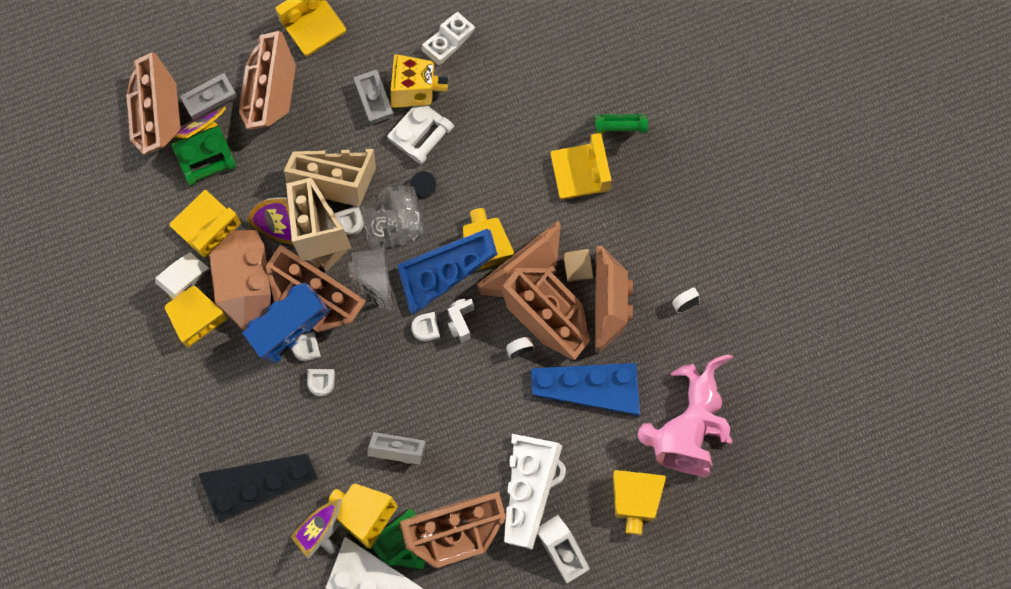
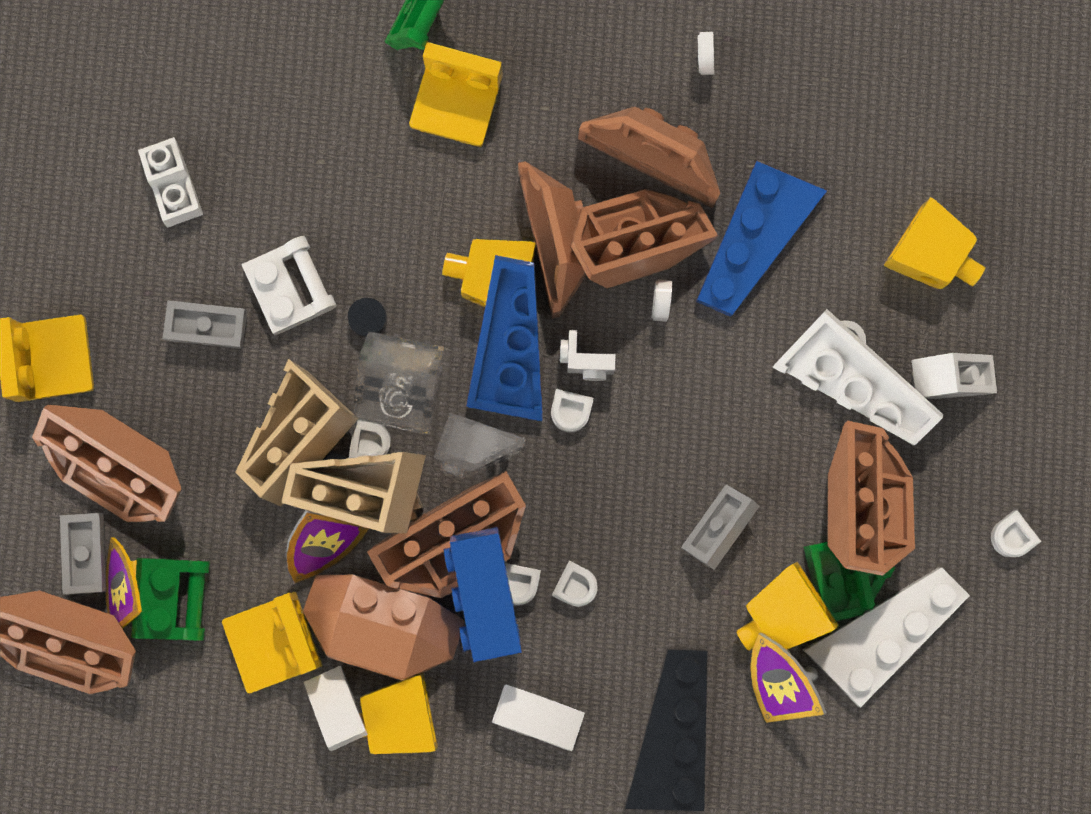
camera: 70 degrees left, 10 degrees up
yellow torso [391,55,448,107] -> none
tan slope [563,249,593,283] -> none
bright pink animal [638,355,733,477] -> none
none -> white slope [492,685,585,751]

